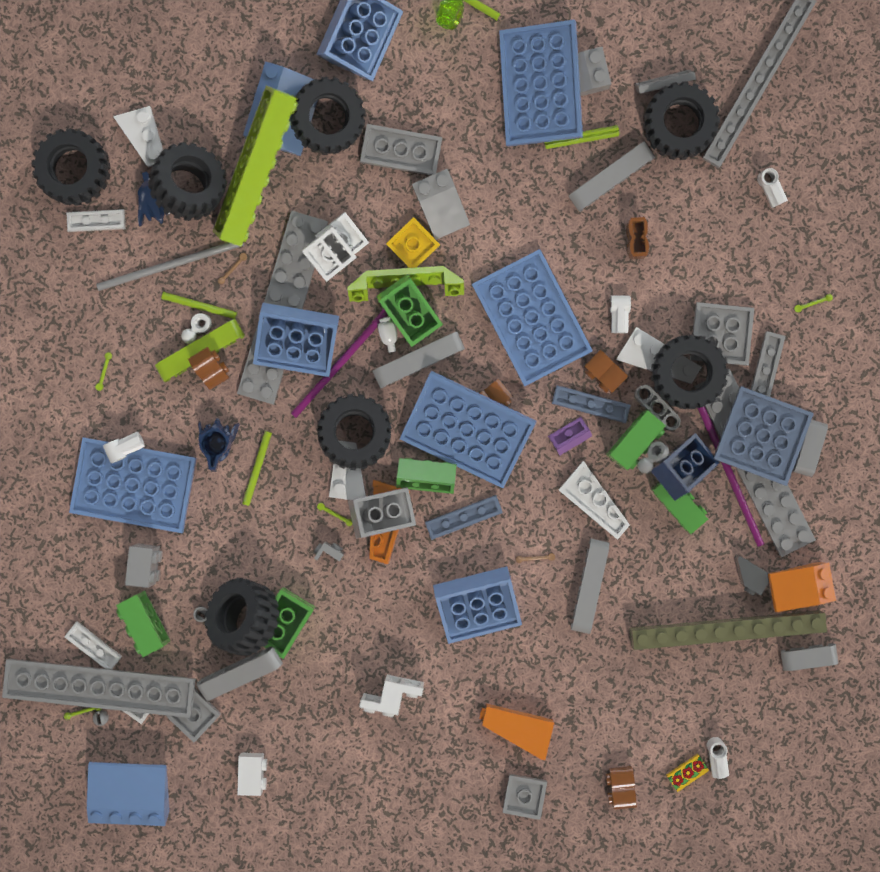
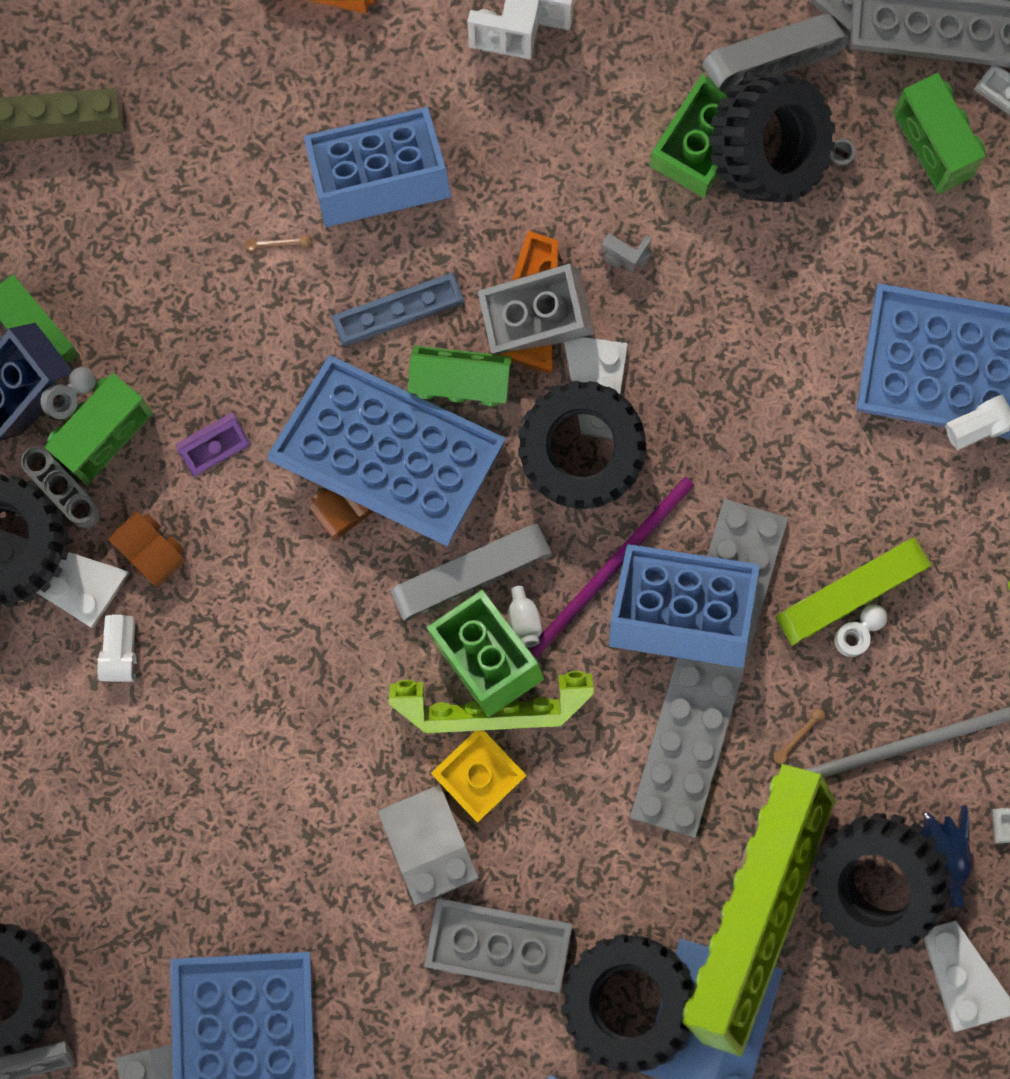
camera: 175 degrees right, 10 degrees down
light grey brick [125,544,163,588] -> none
lime bar [162,292,237,319] -> none
dark orange brick [188,347,230,390] -> none
dark blue piece [198,418,240,472] -> none
lime bar [242,431,272,506] -> none
white bracket [302,212,369,282] -> none
lime hinge [317,503,353,526] -> none
medium blue plate [472,249,593,387] -> none
lime axle [544,125,620,149] -> none
sand blue tile [552,385,631,423] -> none
white wing [559,461,630,540] -> none
light grey beam [568,141,655,212] -> none
light grey beam [571,538,610,634] -> none
dark orange brick [626,217,649,259] -> none

